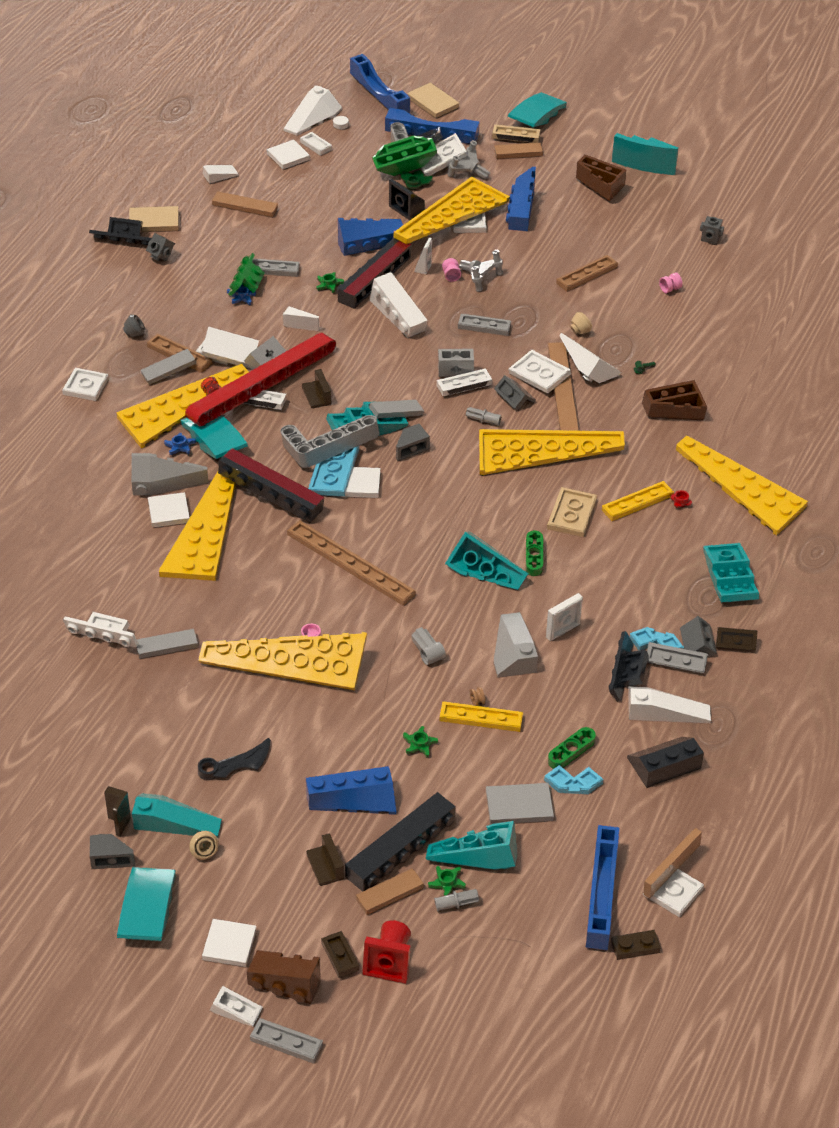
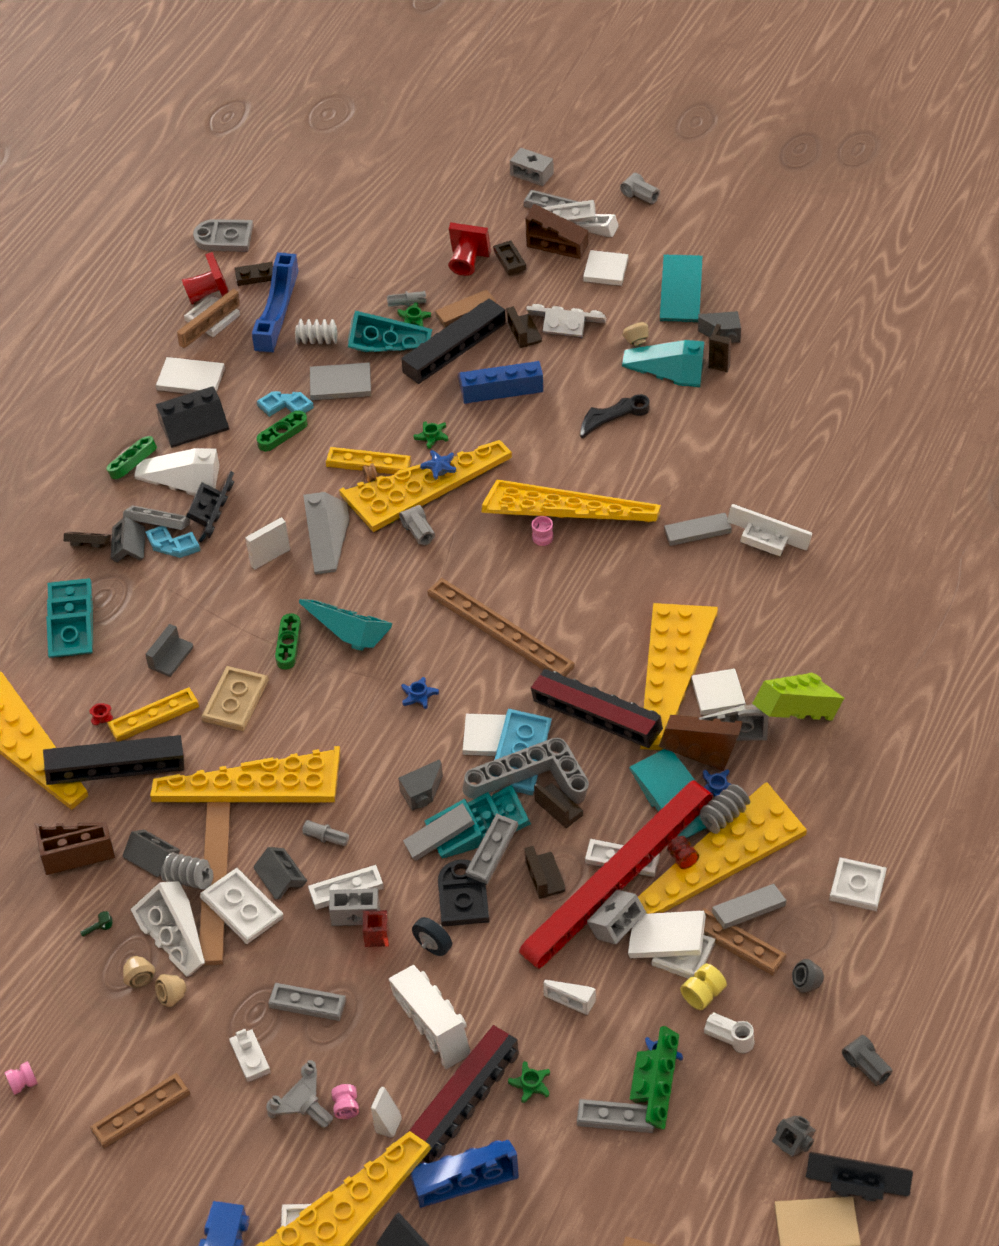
camera: 175 degrees left, 5 degrees up
none -> black brick [43,735,184,785]
none -> green beam [106,436,157,479]
none -> dark grey panel [122,829,180,877]
none -> tan cone [123,956,155,988]
none -> dark grey panel [145,624,194,677]
none -> white tile [156,357,225,394]
none -> light grey piece [161,852,214,890]
none -> red plant [181,252,229,305]
none -> light grey tile [193,219,253,252]
none -> white plate [229,1029,271,1083]
none -> white piece [295,319,337,344]
none -> yellow wing [339,440,512,532]
none -> clear red brick [363,910,389,947]
none -> blue animal [401,677,439,709]
none -> black wheel [412,917,452,956]
none -> blue animal [420,450,456,480]
none -> black tile [438,859,489,927]
none -> light grey tile [465,814,518,884]
none -> light grey brick [510,148,554,186]
none -> white bracket [527,304,606,337]
none -> dark brown panel [534,783,583,828]
none -> white plate [542,200,596,223]
none -> light grey piece [620,173,660,204]
none -> reddish brown wedge [659,714,743,771]
none -> light yellow wheel [680,963,727,1010]
none -> light grey piece [700,784,750,834]
none -> white piece [704,1012,754,1053]
none -> lime wedge [752,673,844,721]
none -> dark grey piece [842,1035,893,1086]

